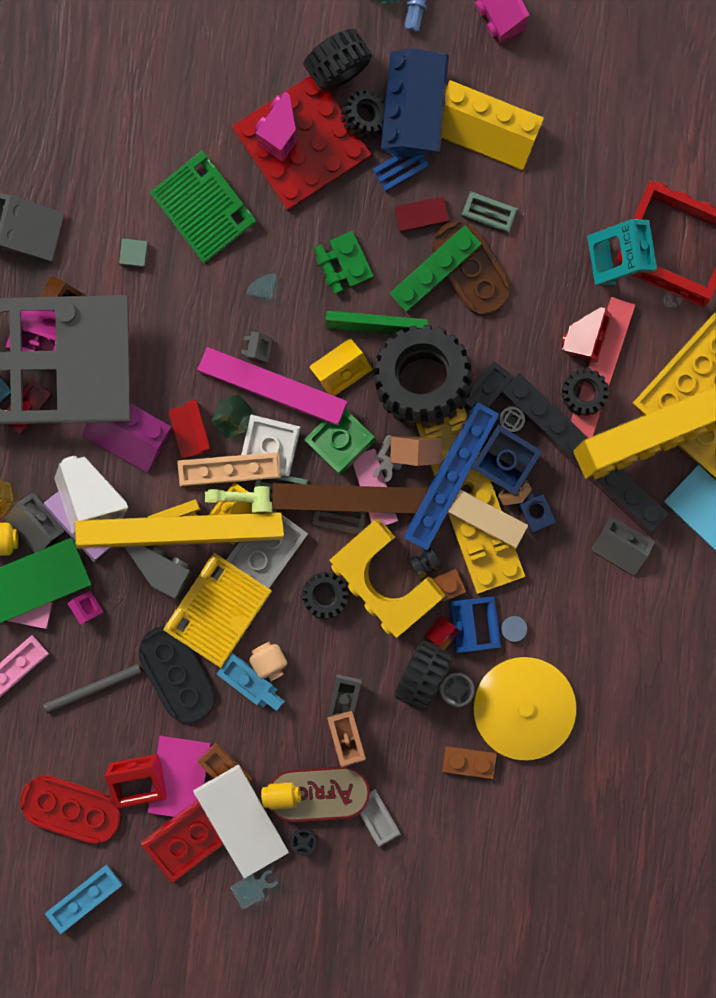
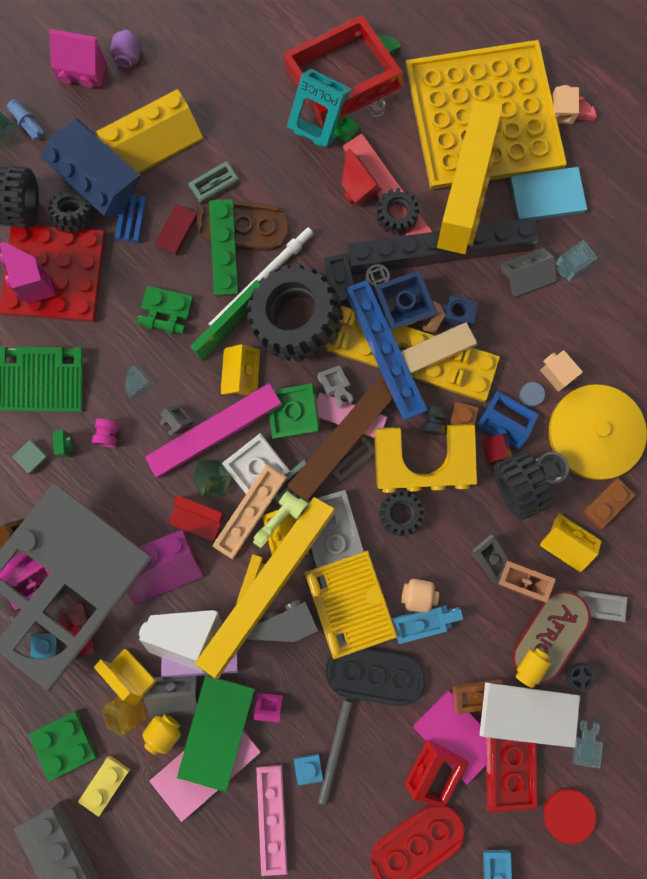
camera: 50 degrees left, 5 degrees down
nougat slope [390,436,442,466] -> none
none -> green plate [53,430,74,458]
none -> dark pink wheel [92,419,120,447]
none -> yellow panel [94,649,156,705]
none -> medium lavender head [110,30,141,68]
none -> white bar [209,227,314,326]
none -> dark azure plate [294,753,323,785]
none -> green tile [333,116,361,144]
none -> light nougat brick [540,350,583,392]
none -> yellow panel [540,514,601,572]
none -> red tile [543,789,596,844]
none -> clear light blue brick [555,239,598,281]

